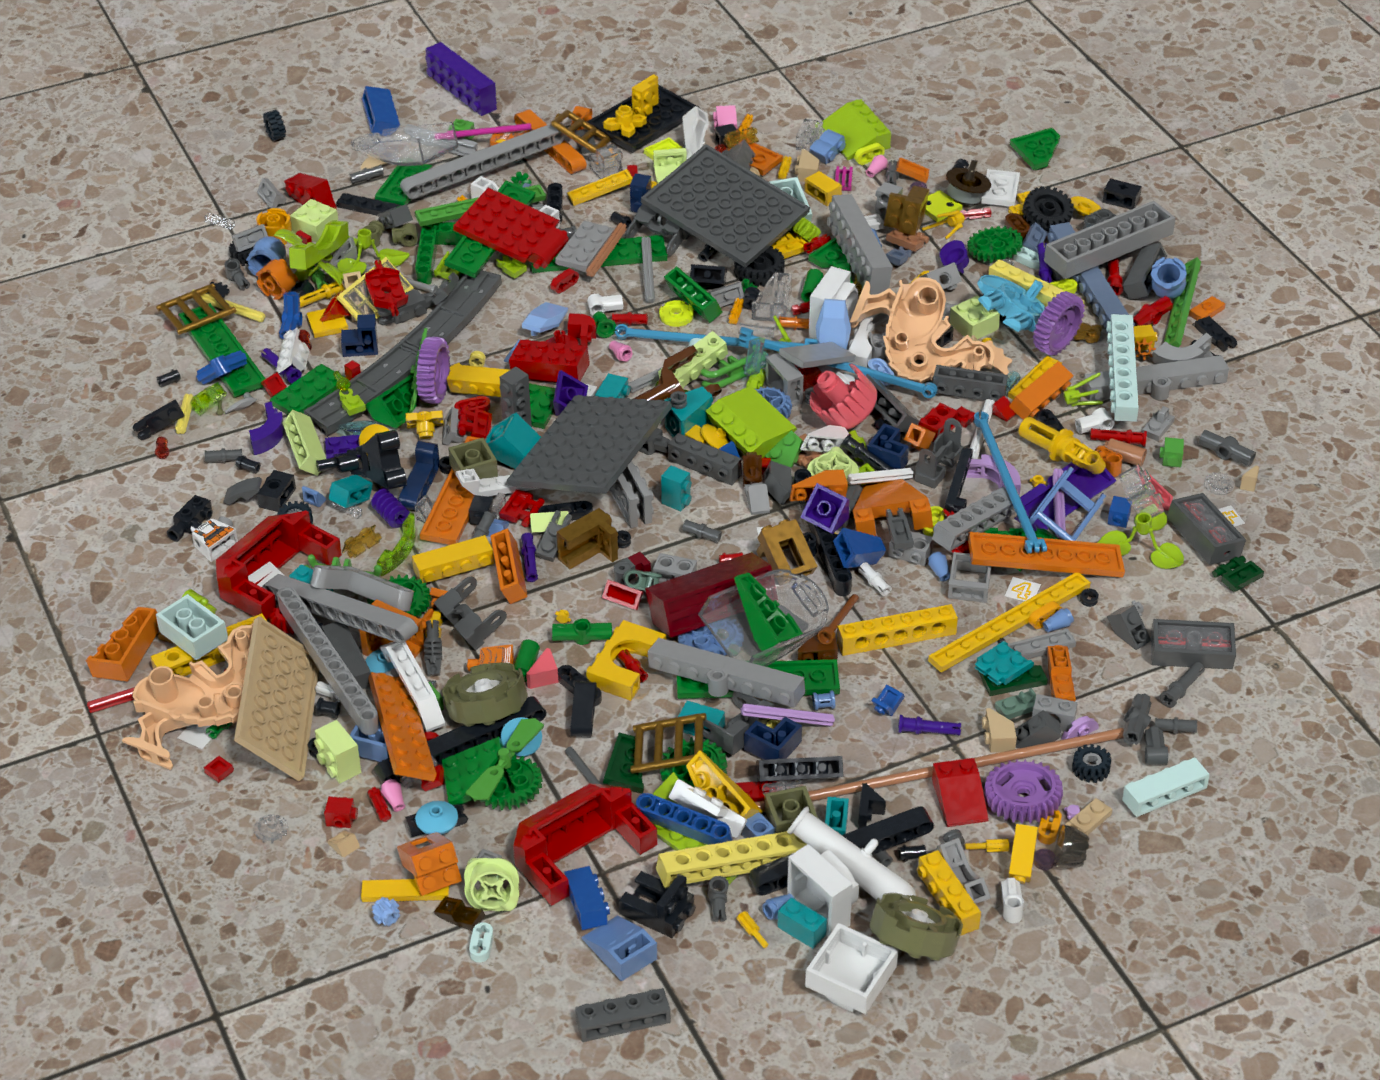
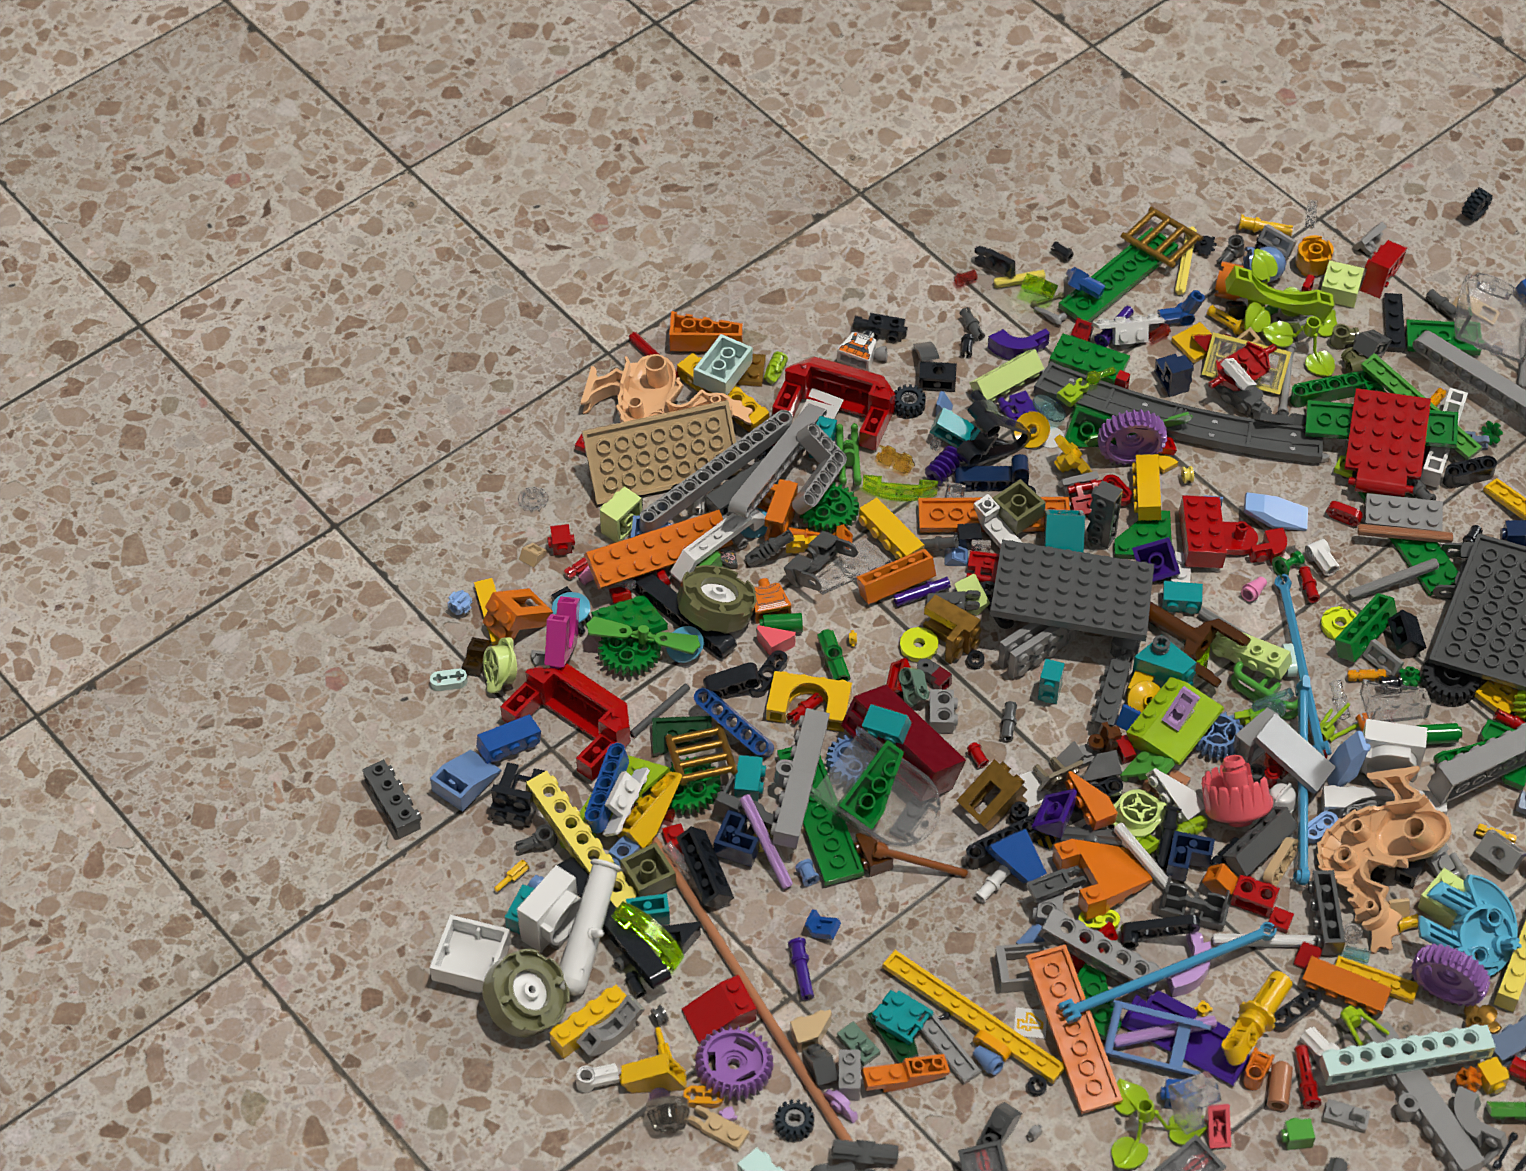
camera: 75 degrees right, 10 degrees up
yellow brick [837,604,958,656] -> none
none -> dark pink arch [544,596,580,669]
none -> clear neon green slope [611,901,684,972]
none -> blue beam [694,688,774,757]
none -> clear wing [810,538,891,595]
none -> teal brick [862,704,912,744]
none -> neon yellow tile [900,627,938,662]
none -> dark tan plate [1033,756,1084,792]
none -> lavender slope [1162,686,1201,731]
none -> white plate [1221,358,1257,390]
none -> yellow pin [1238,214,1293,236]
none -> tan beam [1263,837,1298,887]

